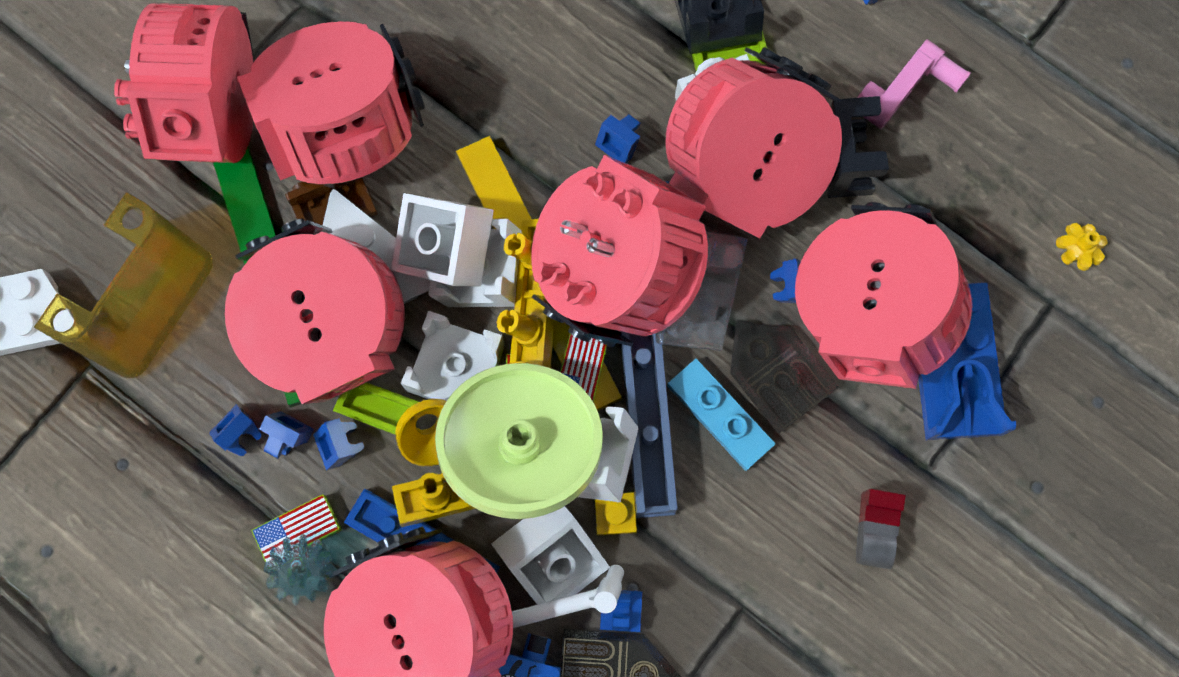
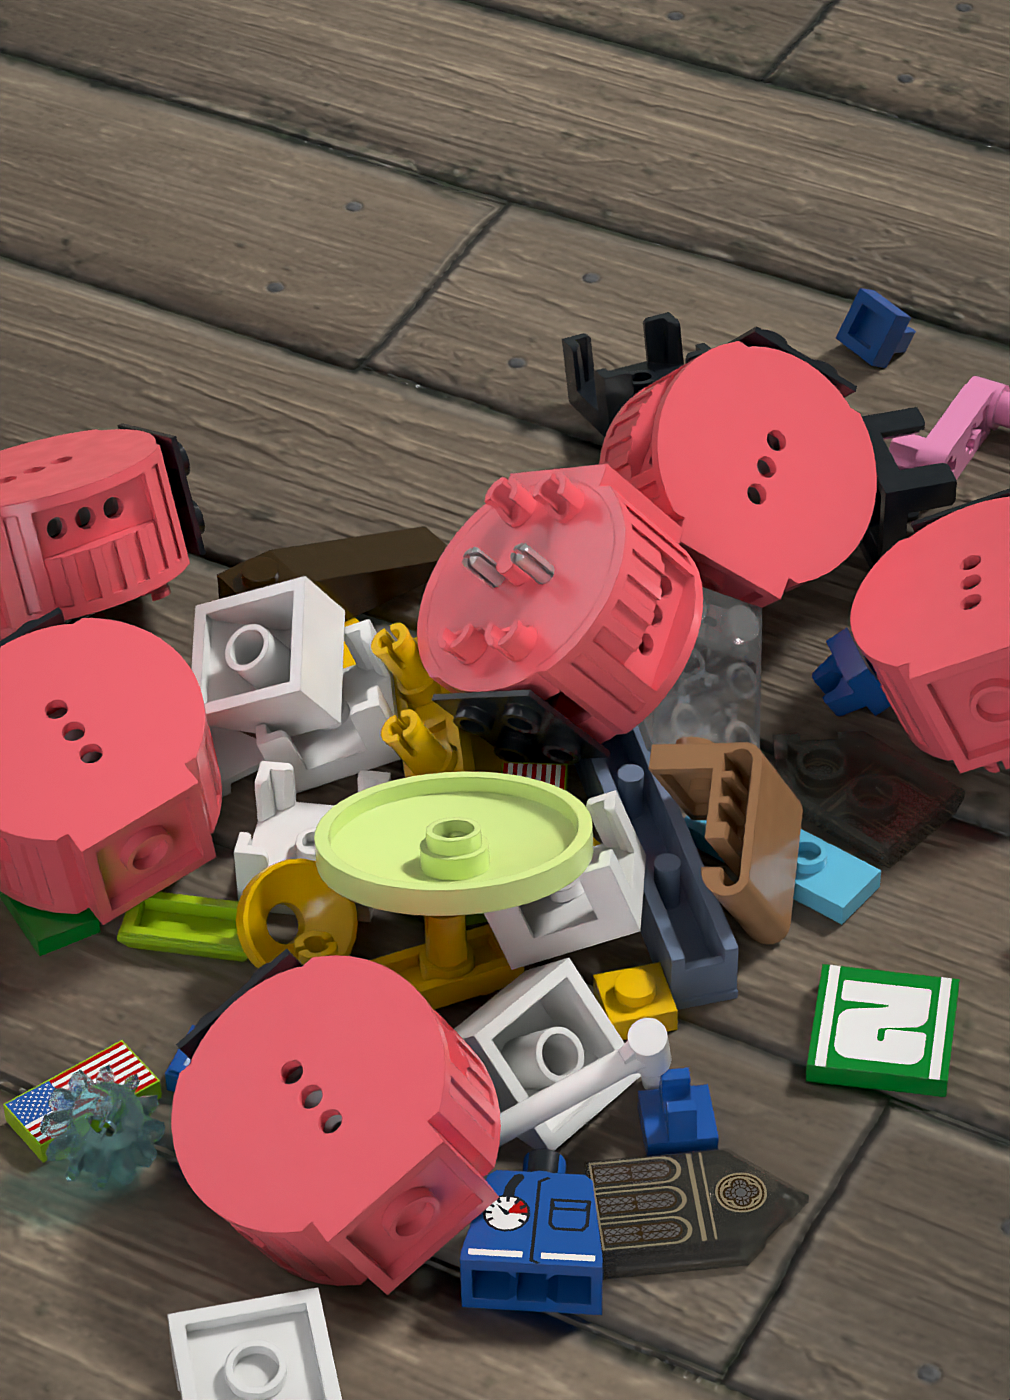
camera: 10 degrees left, 35 degrees down
tile [259,411,314,459] -> none
blue tile [313,418,364,471] -> none
none -> dark brown slope [217,526,447,622]
none -> medium nougat piece [649,737,803,944]
none -> tile [806,964,960,1097]

